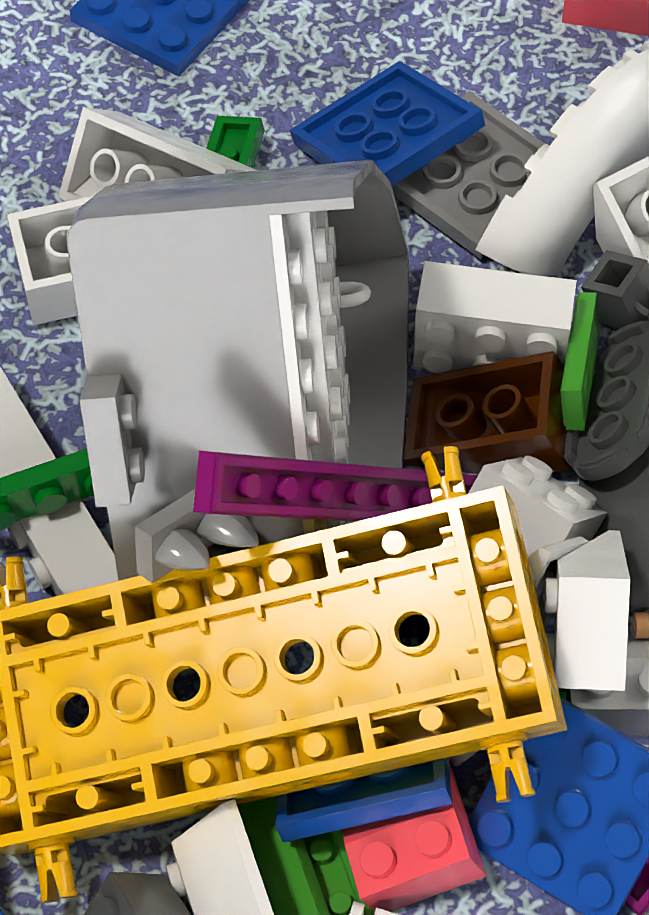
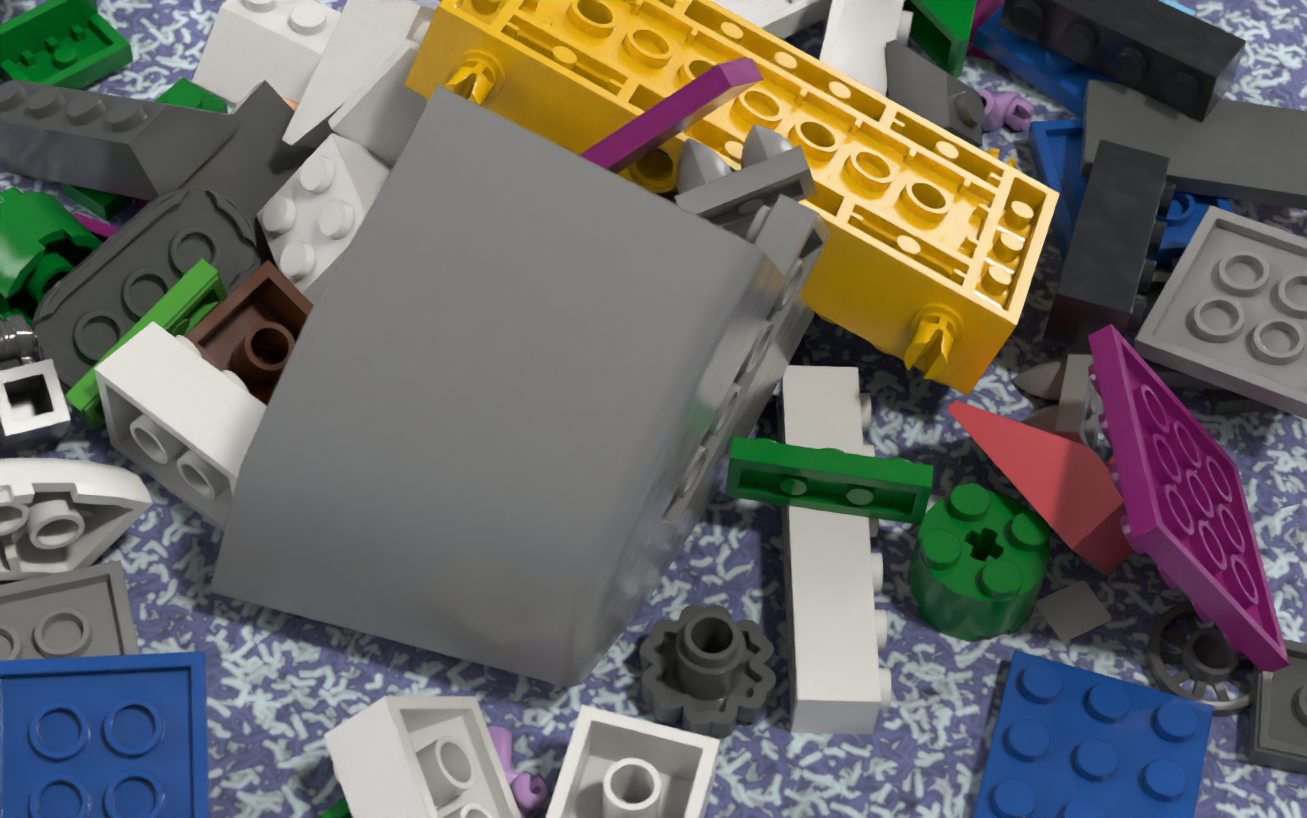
camera: 155 degrees left, 5 degrees down
none -> dark grey plant [639,605,776,738]

